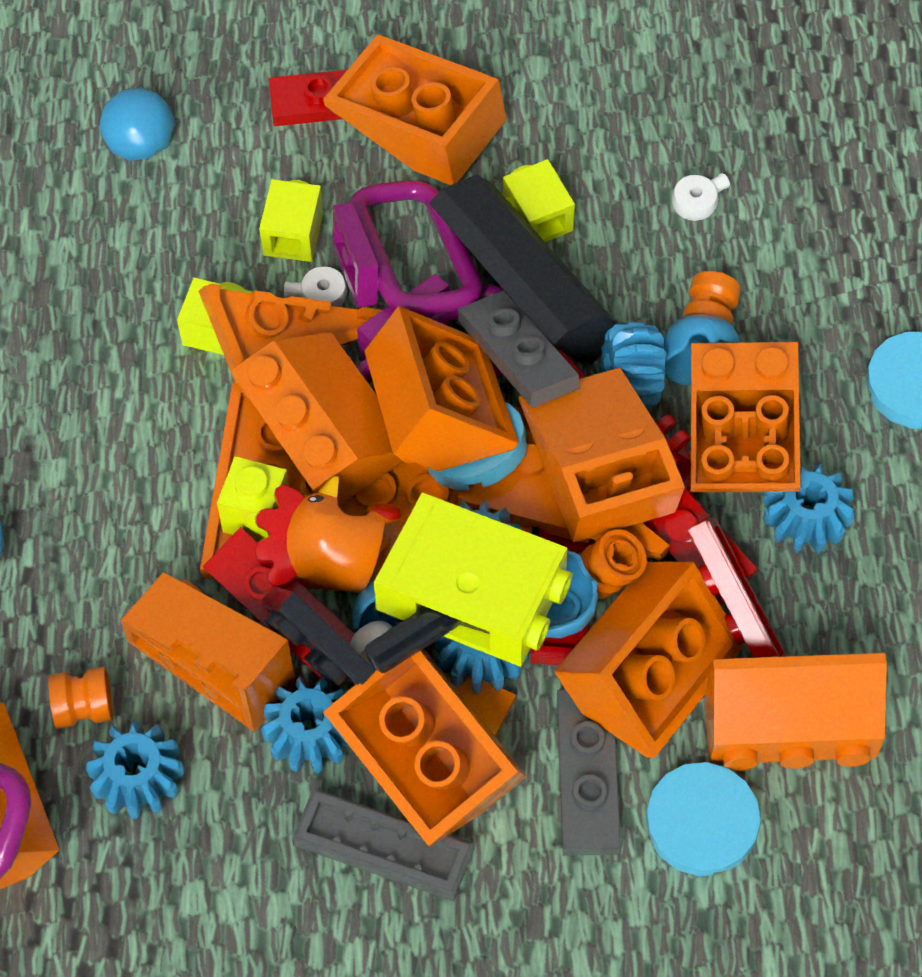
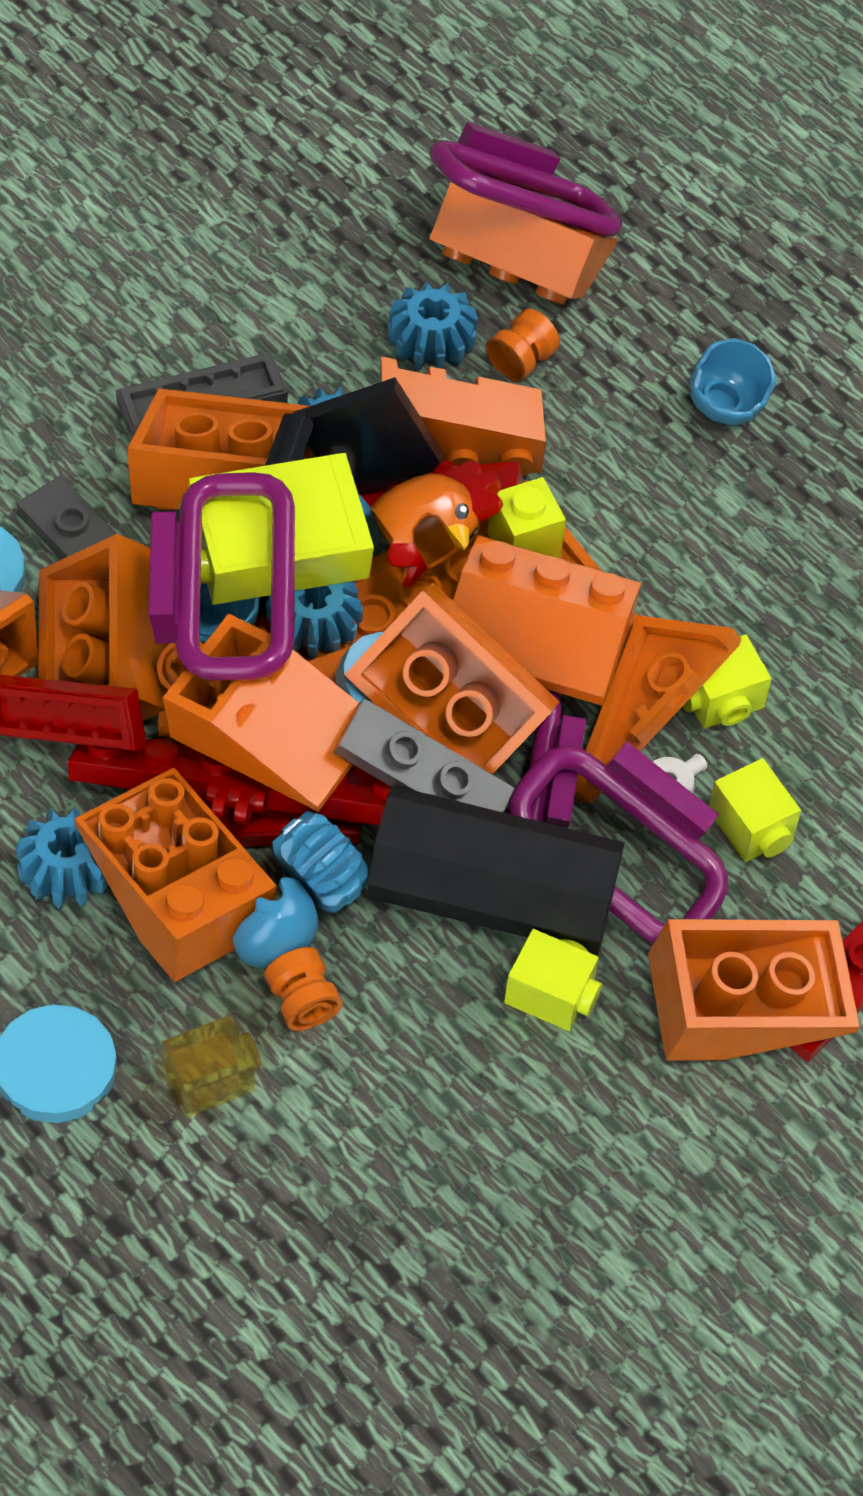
camera: 135 degrees right, 5 degrees down
white piece [672,173,730,221] -> none
none -> magenta bar [149,472,295,681]
none -> clear yellow brick [162,1015,261,1118]

